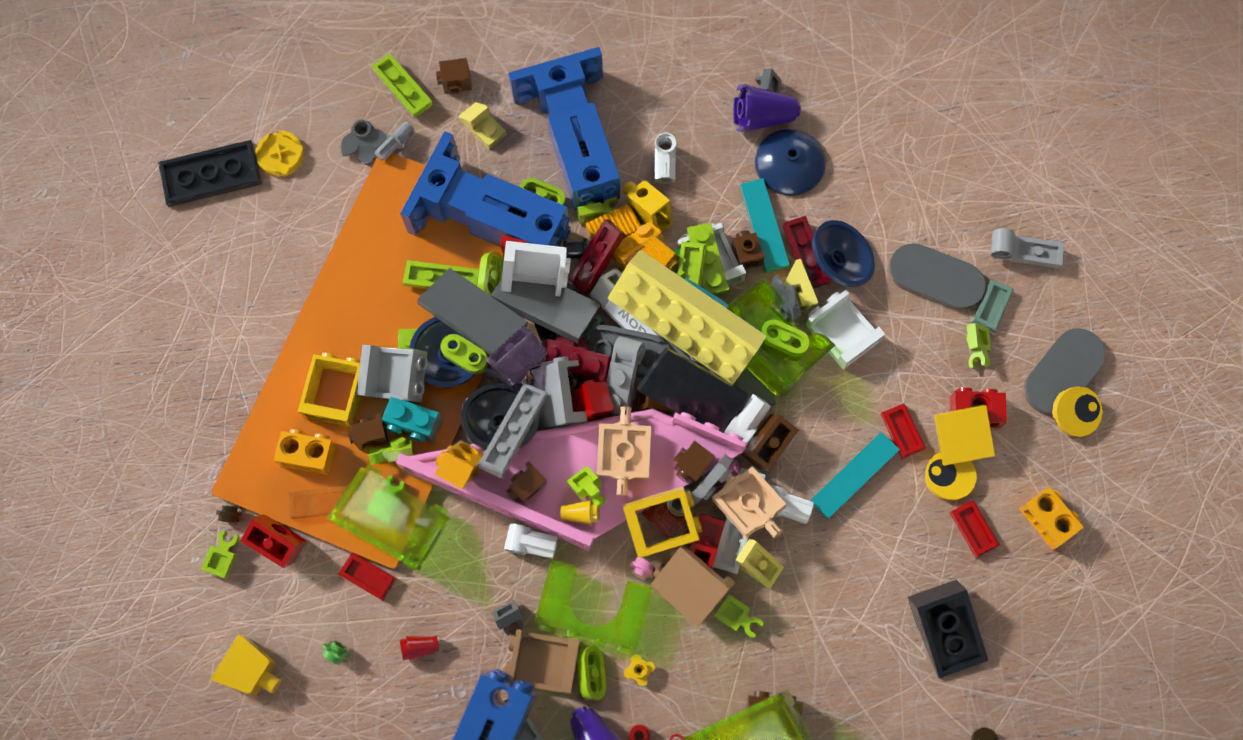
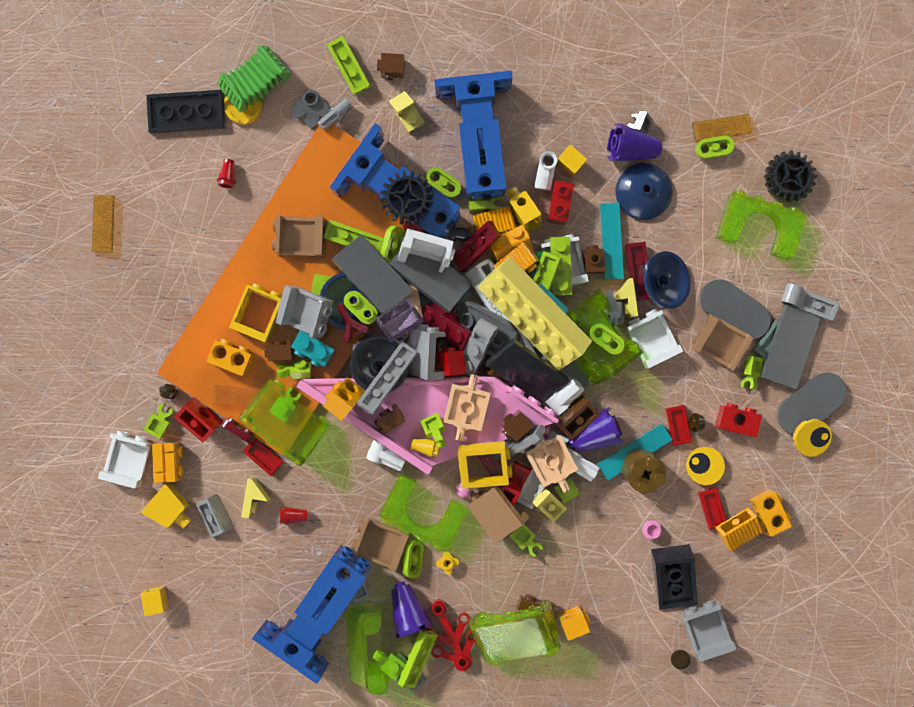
camera: 10 degrees right, 15 degrees up
bright green plate [323,641,351,665] -> none
dark grey tile [491,600,524,636] -> none
yellow tile [934,405,995,466] -> none
none -> clear yellow tile [92,195,115,253]
none -> white panel [98,430,153,488]
none -> light orange brick [152,442,184,483]
none -> light grey slope [196,494,233,538]
none -> bright green piece [217,45,291,112]
none -> red cone [217,159,236,189]
none -> dark red plate [220,417,256,446]
none -> light yellow slope [241,477,270,518]
none -> medium nougat panel [272,215,325,257]
none -> dark red piece [336,302,369,343]
none -> black gear [380,171,434,225]
none -> red brick [547,181,574,225]
none -> lime plate [553,476,580,504]
none -> yellow panel [557,145,587,177]
none -> light orange brick [557,606,591,641]
none -> dark purple cone [569,407,625,452]
none -> pearl gold brick [621,449,666,494]
none -> bright pink plate [642,520,662,540]
none -> light grey panel [681,600,736,662]
none -> dark brown plate [688,413,705,432]
none -> medium nougat panel [691,313,754,371]
none -> clear yellow tile [692,114,752,142]
none -> lime plate [695,136,734,159]
none -> light orange brick [715,507,763,551]
none -> clear neon green arch [716,190,807,260]
none -> dark grey tile [760,305,821,390]
none -> black gear [763,150,818,203]

